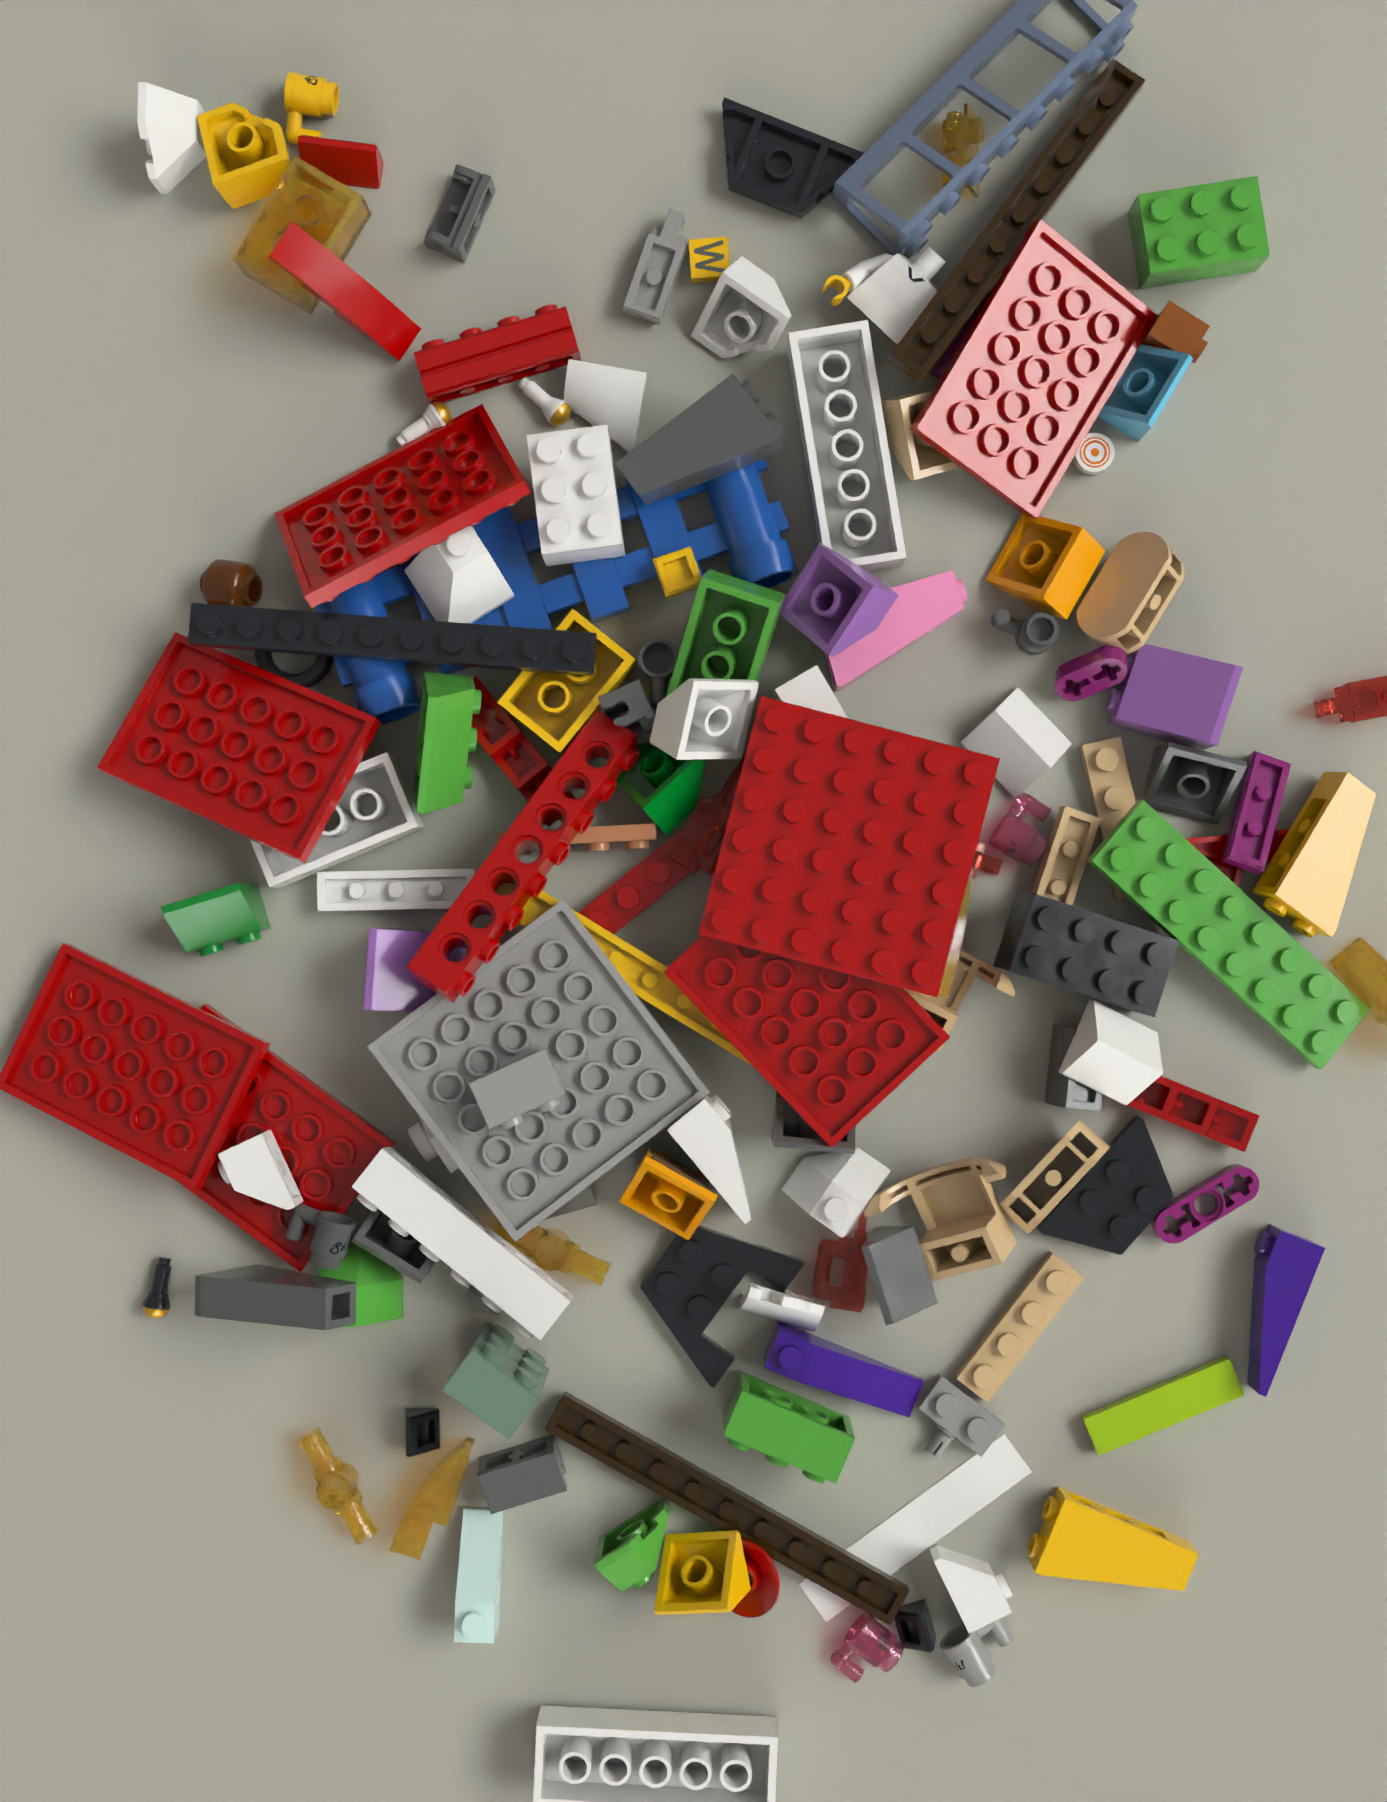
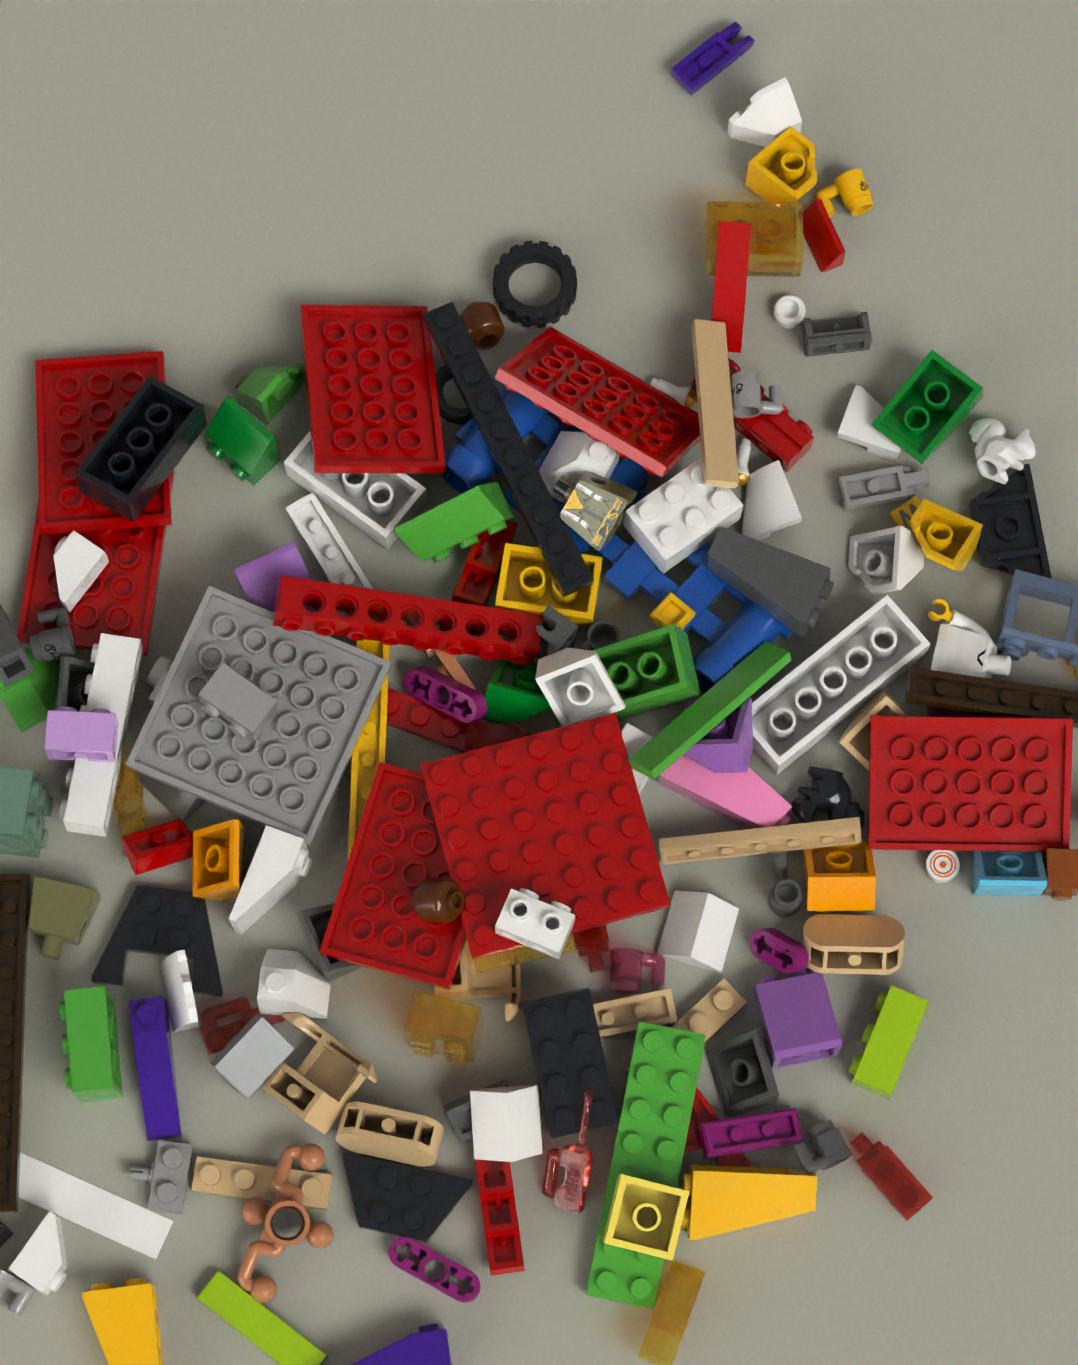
camera: 65 degrees right, 15 degrees down
none -> olive torso [29,876,101,960]
none -> lavender brick [44,707,119,762]
none -> black brick [75,376,207,522]
none -> red slope [121,818,193,875]
none -> bright green slope [235,363,306,425]
none -> nougat wheel [237,1143,333,1303]
none -> magenta beam [404,665,487,723]
none -> clear yellow brick [404,991,484,1066]
none -> reddish brown head [412,878,464,923]
none -> black tyre [493,241,577,328]
none -> white brick [495,888,575,959]
none -> clear red piece [542,1090,594,1214]
none -> olive torso [552,472,638,551]
none -> light yellow brick [602,1173,690,1261]
none -> bright green tile [628,641,792,780]
none -> tan tile [658,817,862,865]
none -> dark purple hinge [671,22,755,96]
none -> tan tile [691,319,739,489]
none -> light grey piece [731,371,783,418]
none -> white tile [773,295,806,329]
none -> black animal [791,766,865,829]
none -> dark grey piece [792,1119,852,1174]
none -> white slope [837,384,901,462]
none -> lime brick [848,985,929,1100]
none -> green slope [871,350,983,465]
none -> yellow slope [910,498,983,571]
none -> white animal [969,417,1036,484]

